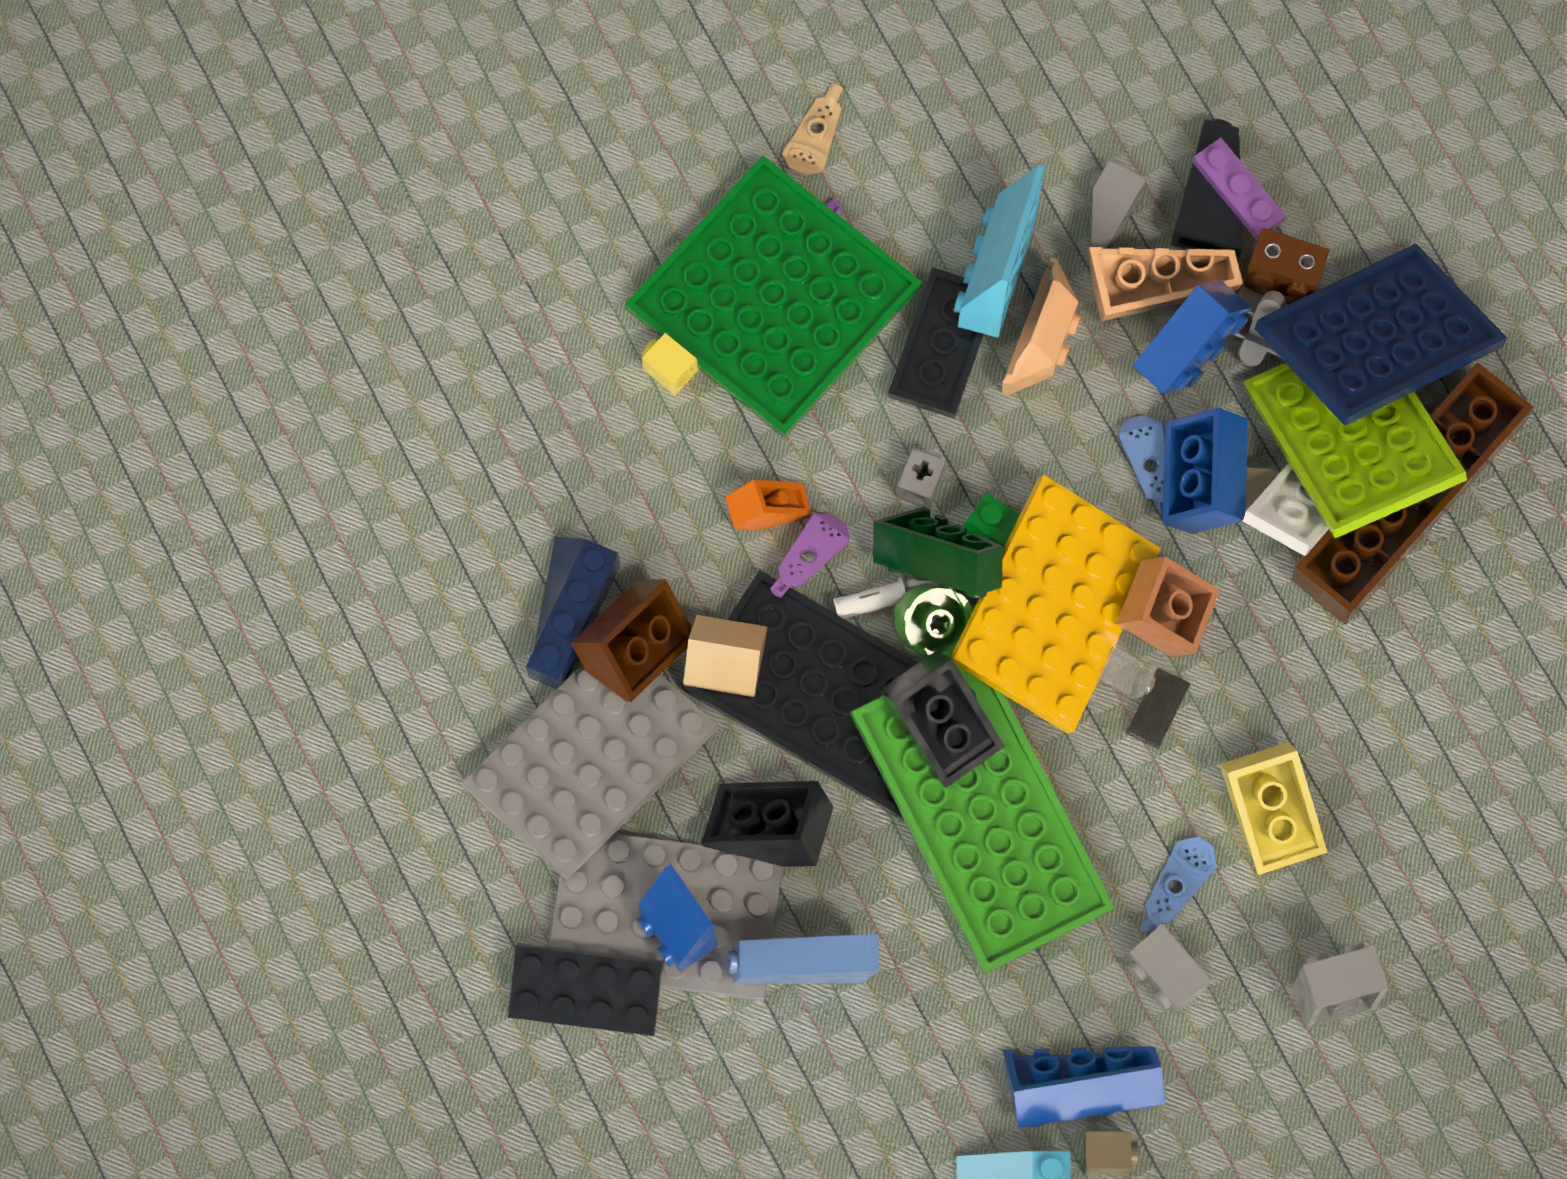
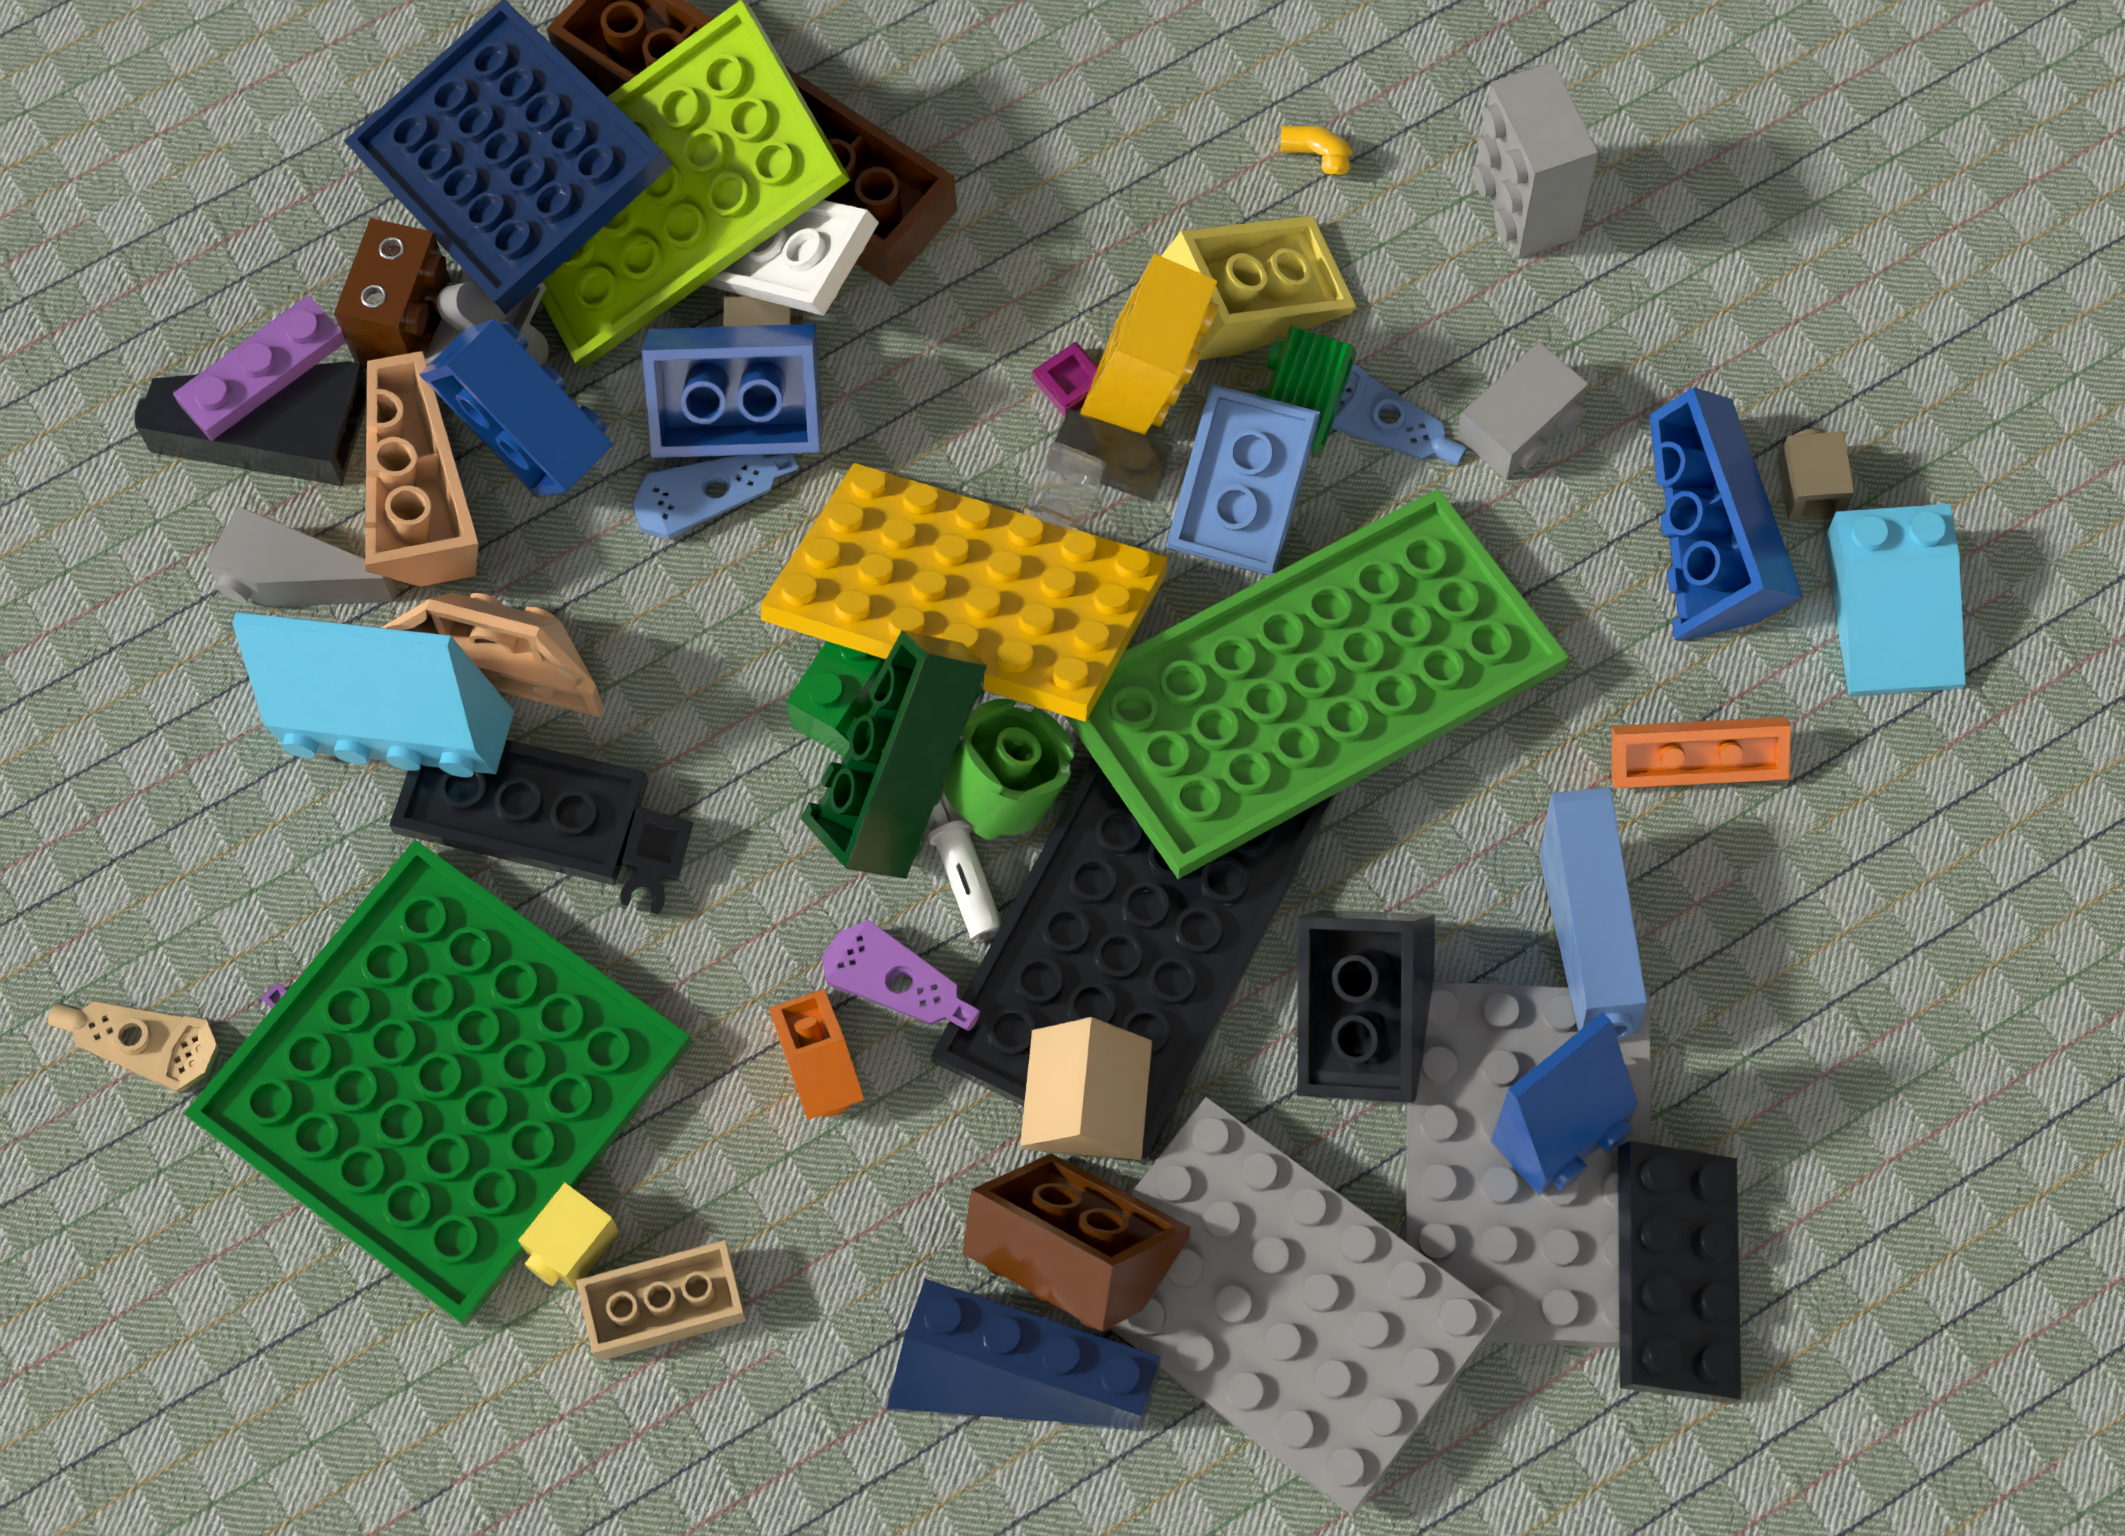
camera: 95 degrees left, 5 degrees down
black slope [878,650,1005,788] -> none
light grey brick [897,449,946,509] -> none
nougat brick [1117,556,1220,657] -> none
none -> tan piece [576,1240,747,1362]
none -> black plate [619,806,694,917]
none -> magenta tile [1032,341,1098,419]
none -> yellow brick [1079,253,1219,442]
none -> medium blue tile [1166,384,1321,576]
none -> green brick [1256,326,1357,459]
none -> yellow arm [1280,125,1353,174]
none -> orange plate [1611,717,1791,788]

